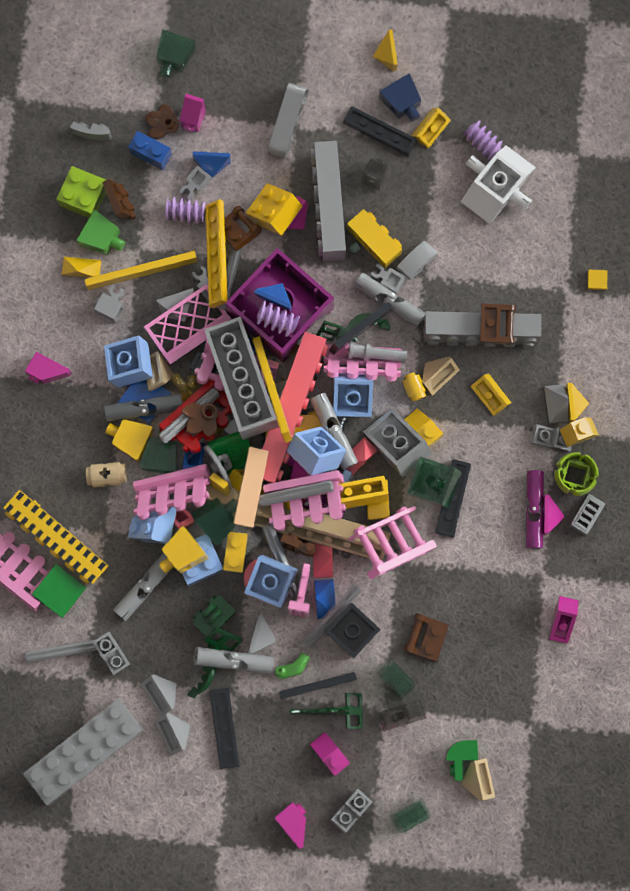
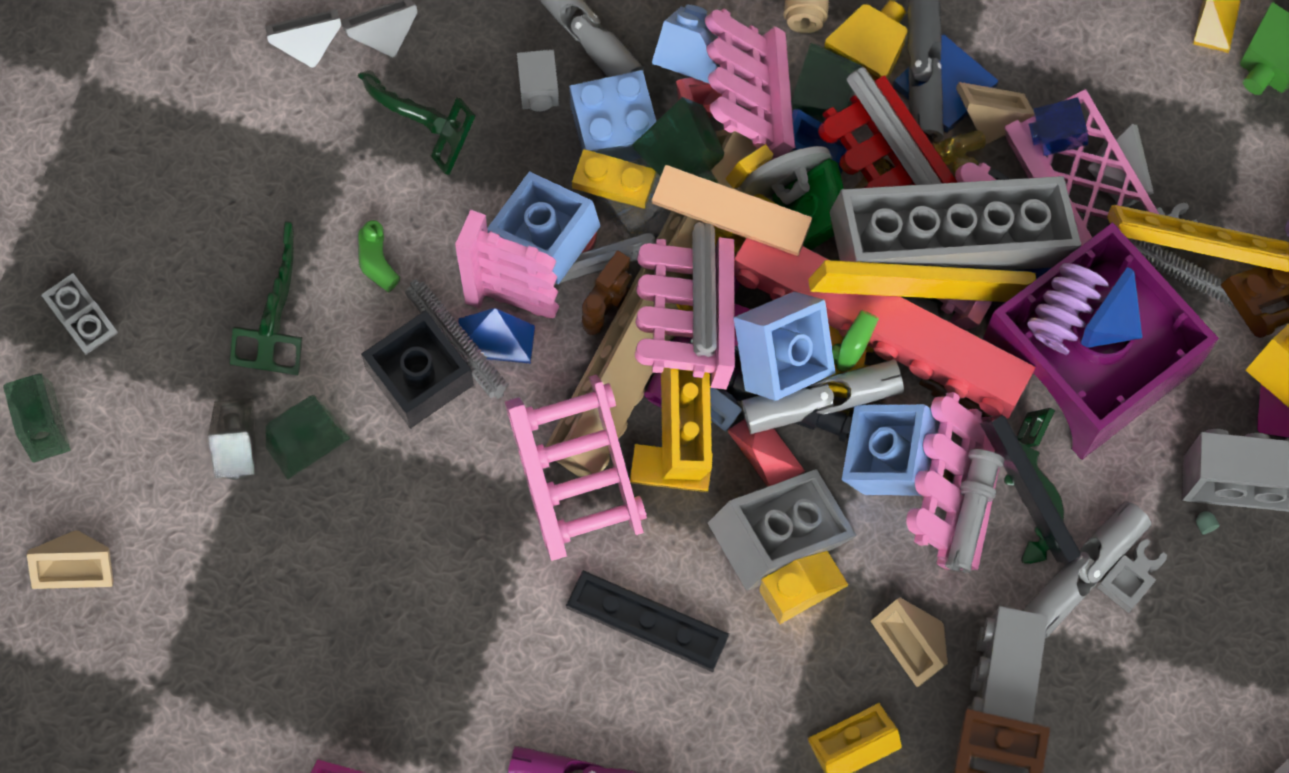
camera: 100 degrees right, 10 degrees down
yellow tile [85,251,197,291] -> none
light grey brick [93,284,125,323] -> none
light blue brick [104,335,153,388] -> none
yellow torso [159,526,209,573] -> none
reddish brown plate [182,403,218,437] -> none
dark green brick [192,594,237,639] -> none
light grey piece [193,647,274,674] -> none
black tile [210,688,240,769] -> none
light grey slope [248,615,276,654] -> none
dark pink slope [275,802,306,849] -> none
black tile [279,672,357,700] -> none
dark pink slope [310,732,350,776] -> none
coral slope [313,542,333,578] -> none
yellow brick [347,209,402,268] -> none
light grey slope [396,241,438,280] -> none
yellow brick [402,372,426,402] -> none
reddish brown plate [404,613,449,662] -> none
clear green brick [407,457,462,509] -> none
green brick [445,740,478,781] -> none
none -> light grey brick [517,49,559,112]
none -> bright green arm [832,310,879,372]
none -> clear blue brick [1028,97,1088,156]

